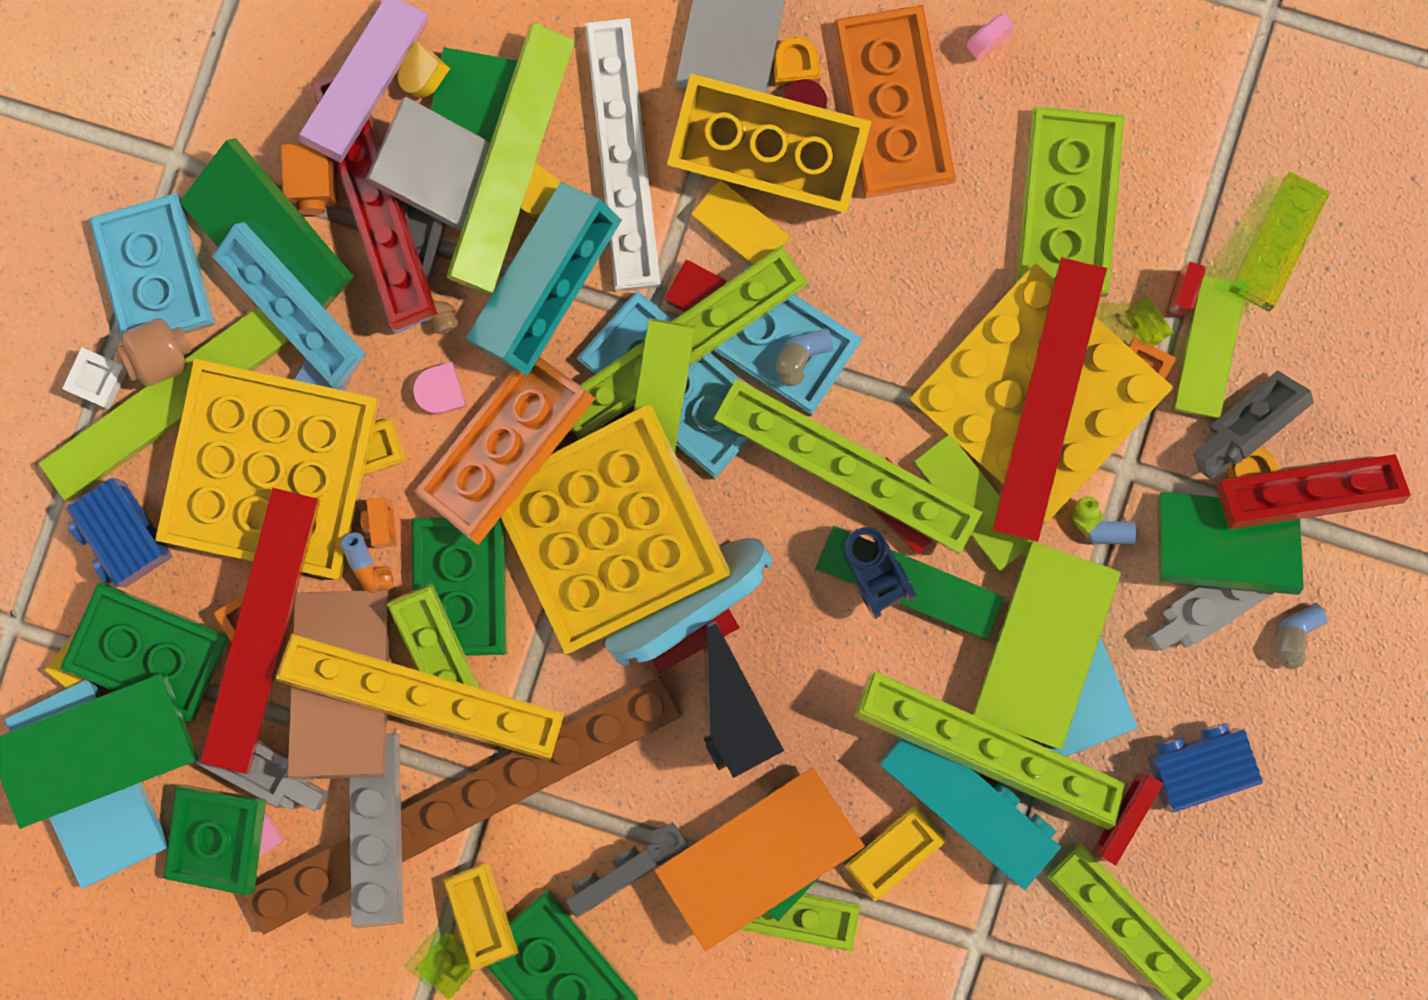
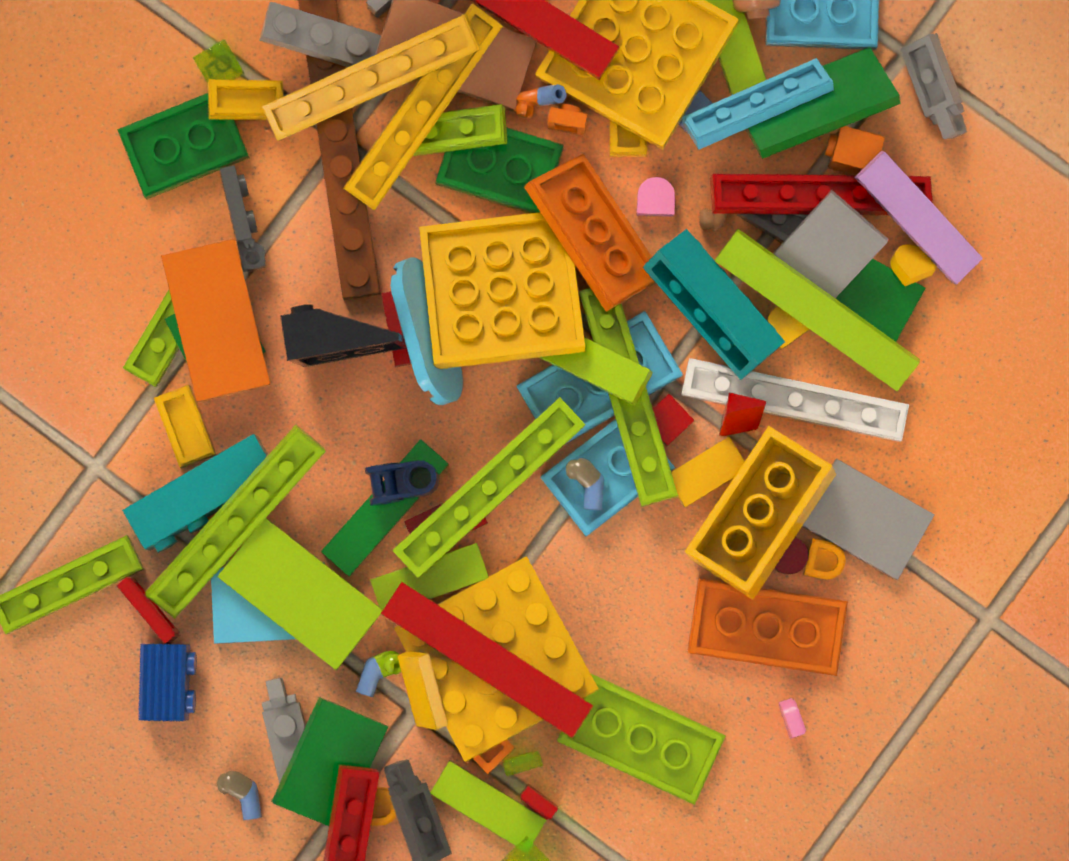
camera: 105 degrees right, 0 degrees up
none -> yellow tile [262,14,481,141]
none -> yellow tile [397,651,447,730]
none -> red slope [719,393,766,436]
none -> light grey hinge [900,34,967,140]

